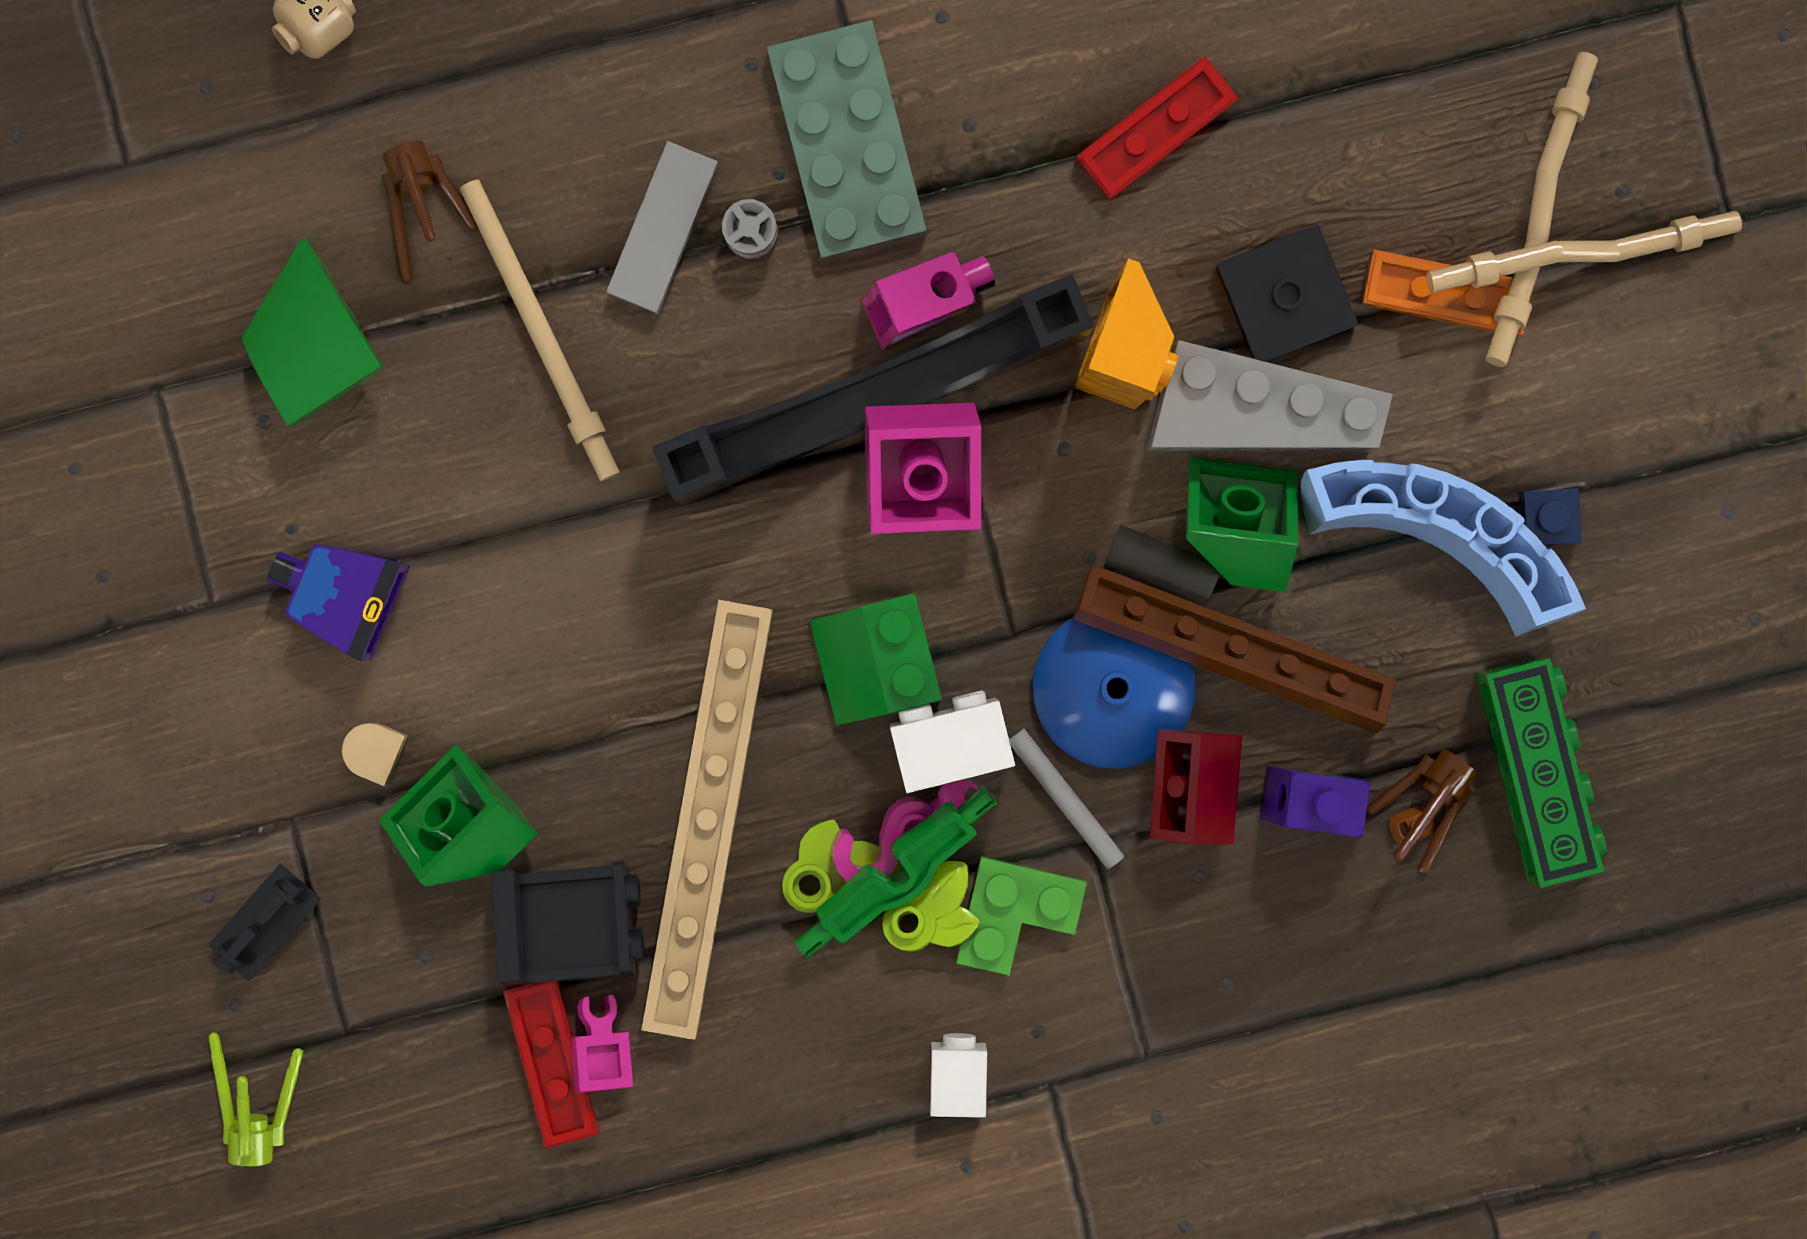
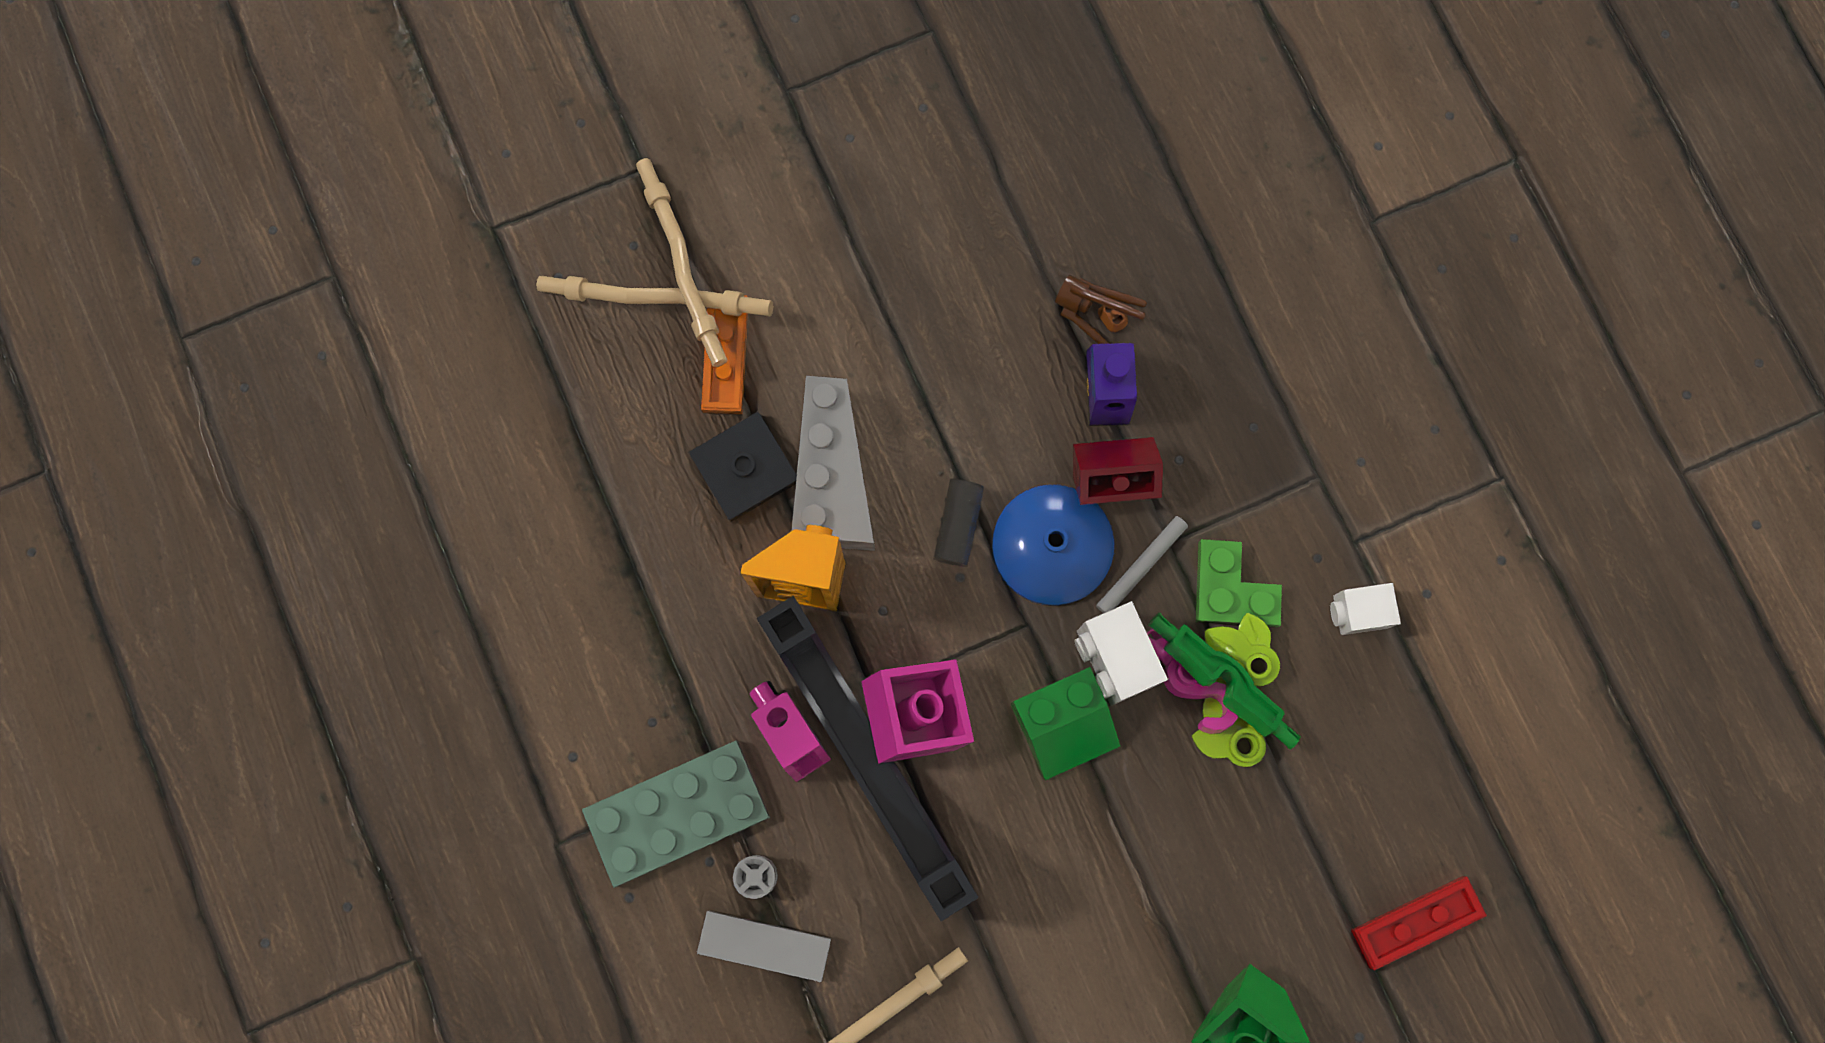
camera: 100 degrees left, 10 degrees down
black panel [492,861,645,986] -> none
dark pink plate [570,995,633,1093] -> none
tan plate [641,600,773,1040] -> none
reddish brown plate [1073,564,1395,734] -> none
red tile [1076,56,1239,202] -> none
green slope [1186,457,1298,592] -> none
light blue brick [1301,460,1586,637] -> none
green brick [1475,658,1607,888] -> none
dark blue plate [1519,488,1582,545] -> none

